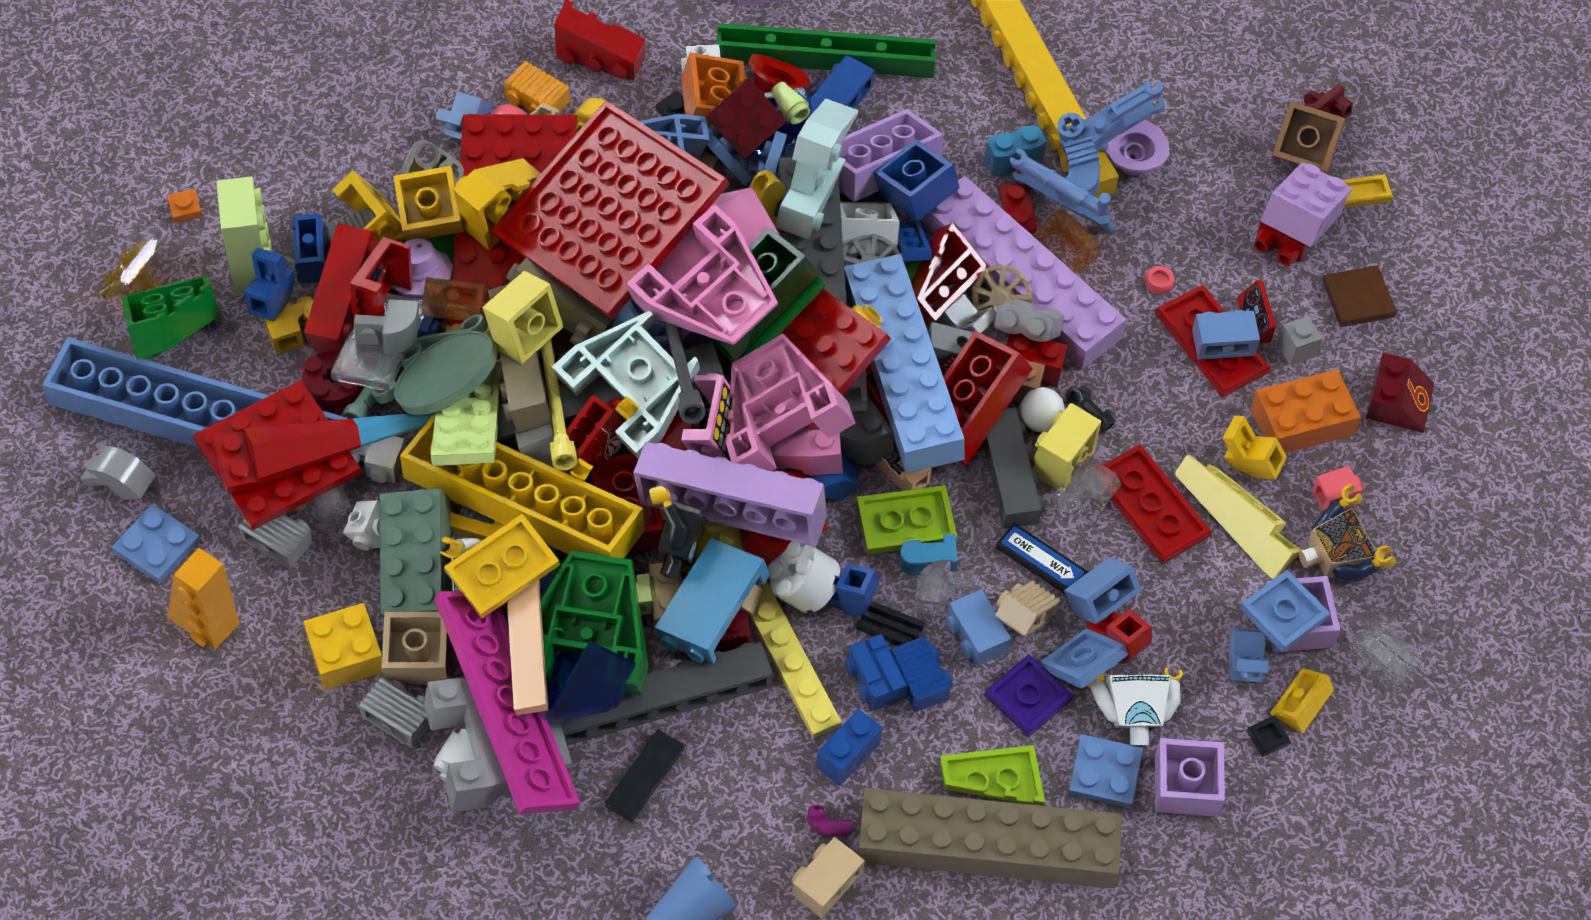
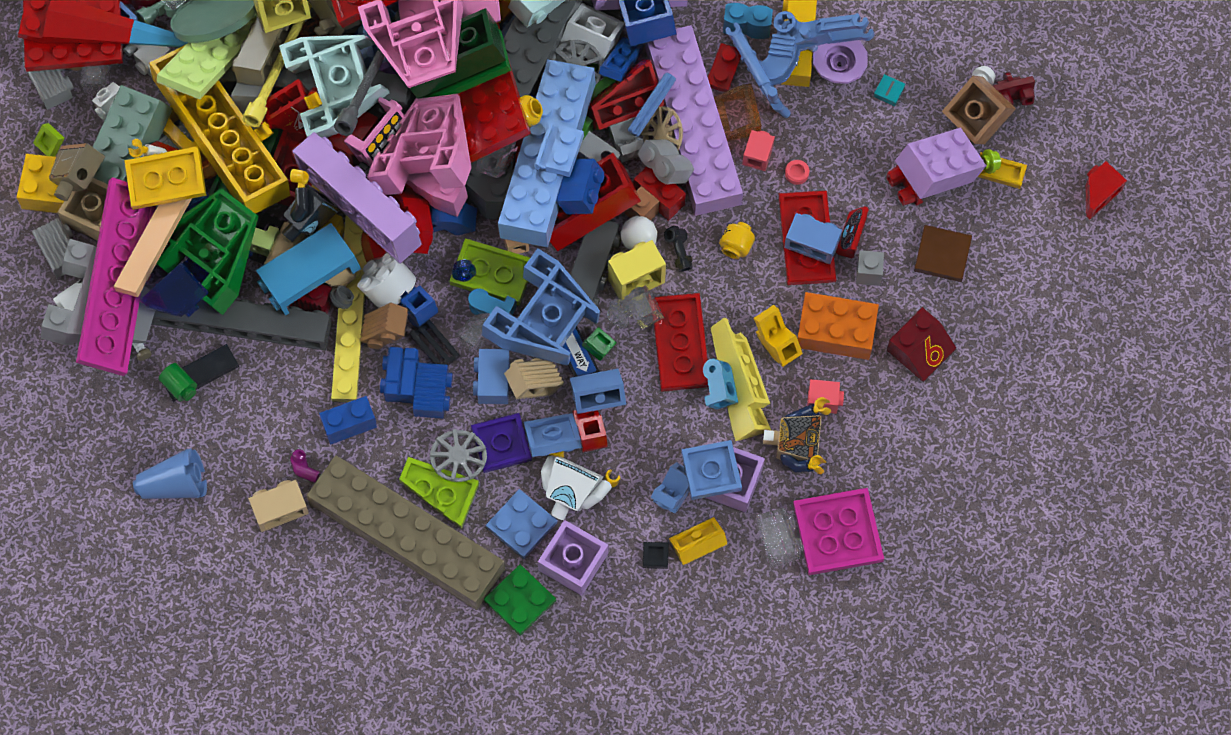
camera: 30 degrees right, 10 degrees up
none -> lime plate [33,123,65,157]
none -> dark tan torso [49,143,105,201]
none -> green brick [158,363,197,401]
none -> dark grey plate [330,286,354,309]
none -> medium nougat brick [360,302,408,349]
none -> light grey wheel [430,429,487,482]
none -> clear blue plate [452,259,476,282]
none -> medium blue wedge [482,248,600,366]
none -> green plate [484,564,556,636]
none -> light blue plate [535,123,584,177]
none -> blue brick [556,159,604,214]
none -> green tile [582,327,617,361]
none -> medium blue axle [628,73,676,137]
none -> dark azure leg [703,358,738,409]
none -> yellow head [719,222,755,260]
none -> coral brick [742,130,775,171]
none -> dark pink plate [793,488,884,575]
none -> teal tile [873,74,906,106]
none -> white plate [972,66,995,85]
none -> lime plate [981,149,1001,174]
none -> red slope [1085,161,1127,220]

